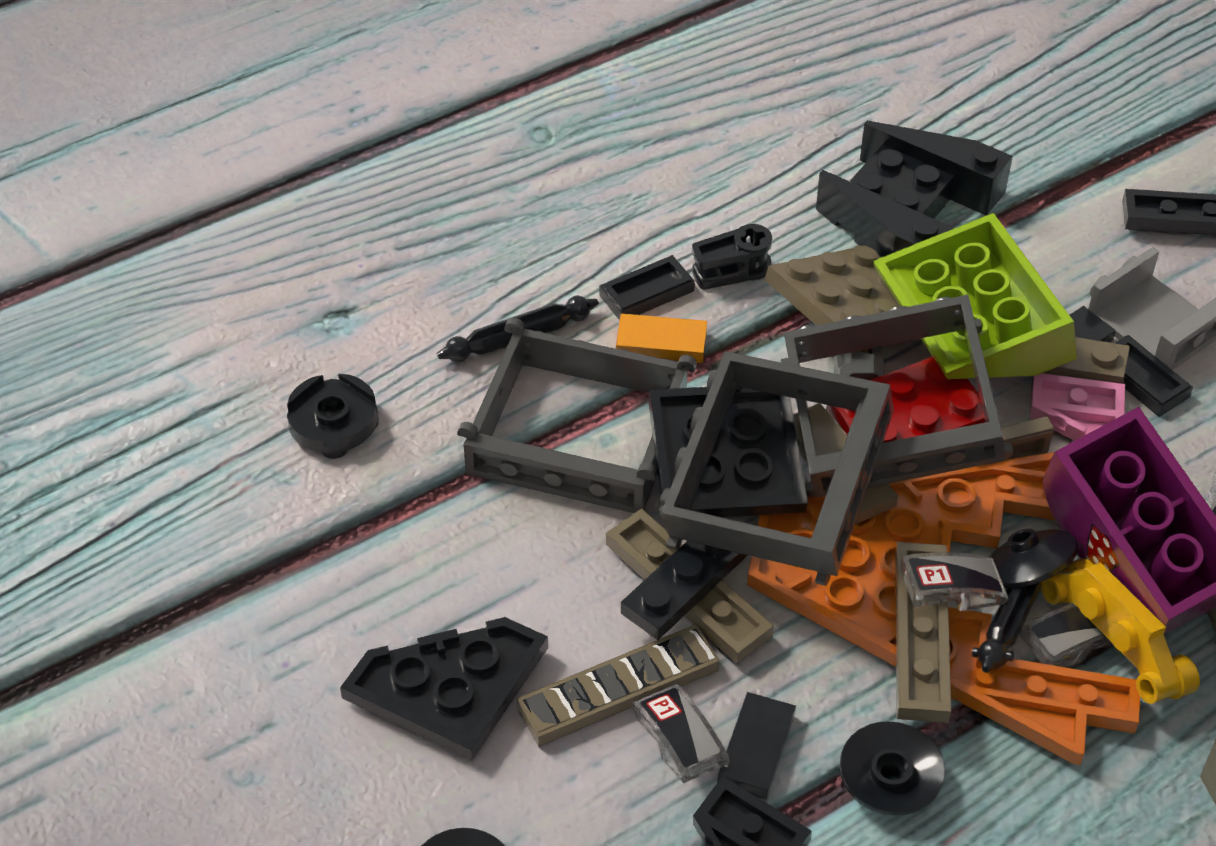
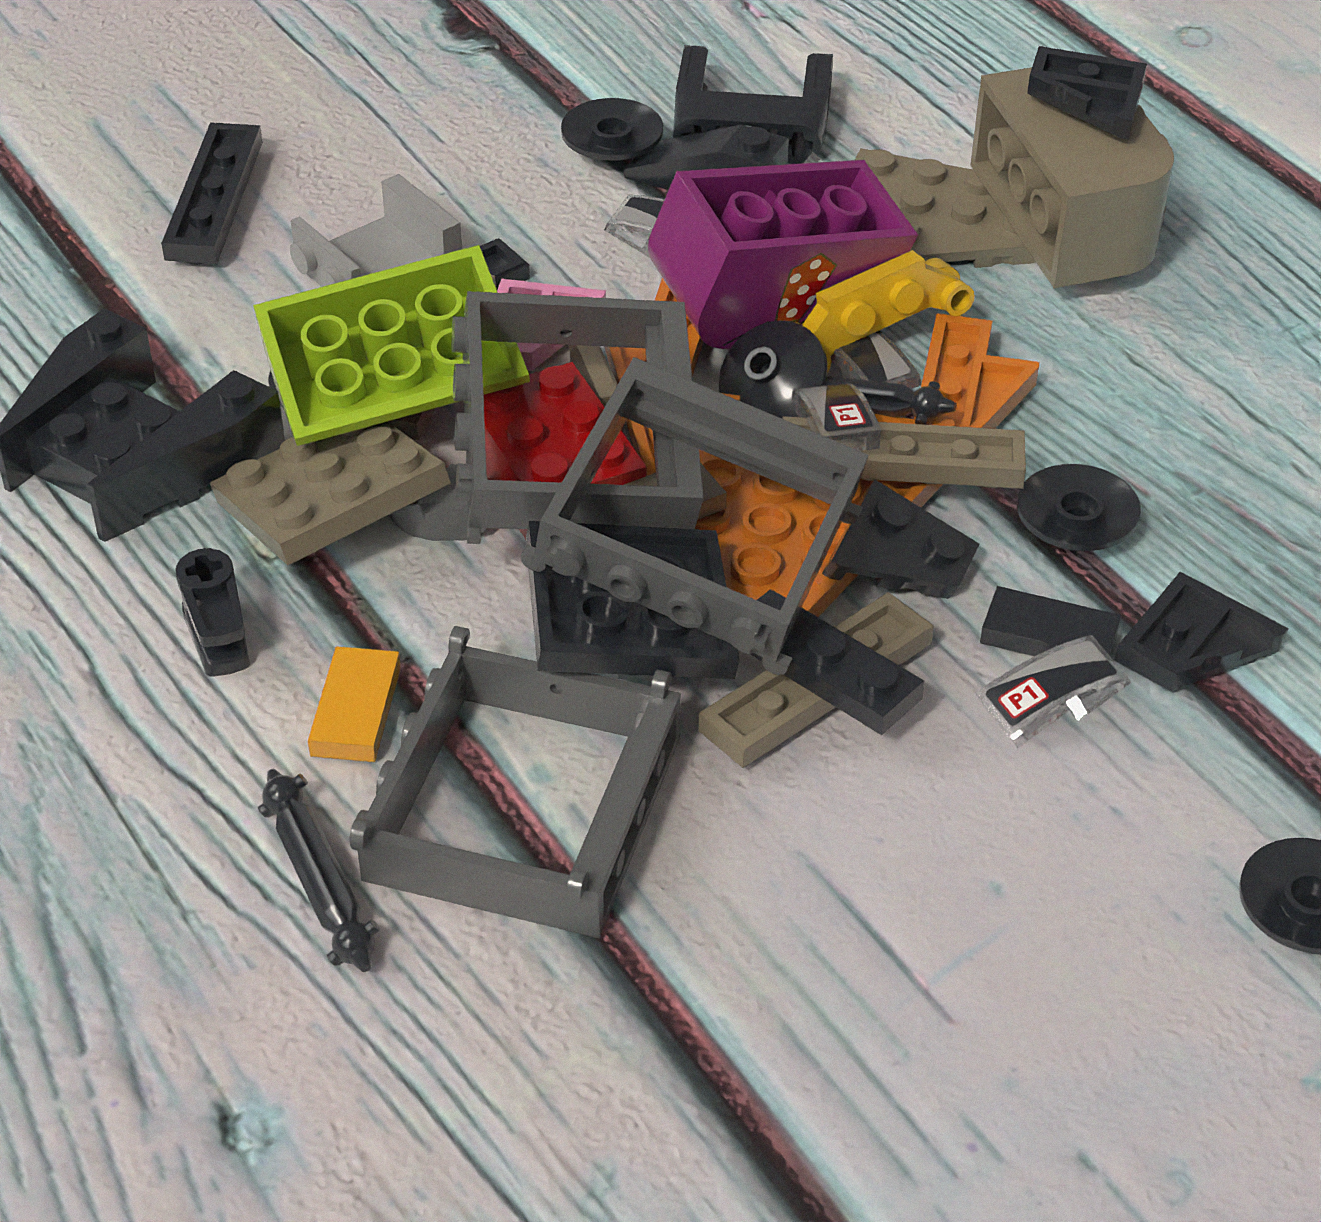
camera: 90 degrees left, 5 degrees down
black plate [287,374,379,459] -> none
black plate [340,617,548,761] -> none
tile [517,624,719,747] -> none
black tile [599,255,695,321] -> none
none -> black wing [822,479,979,599]

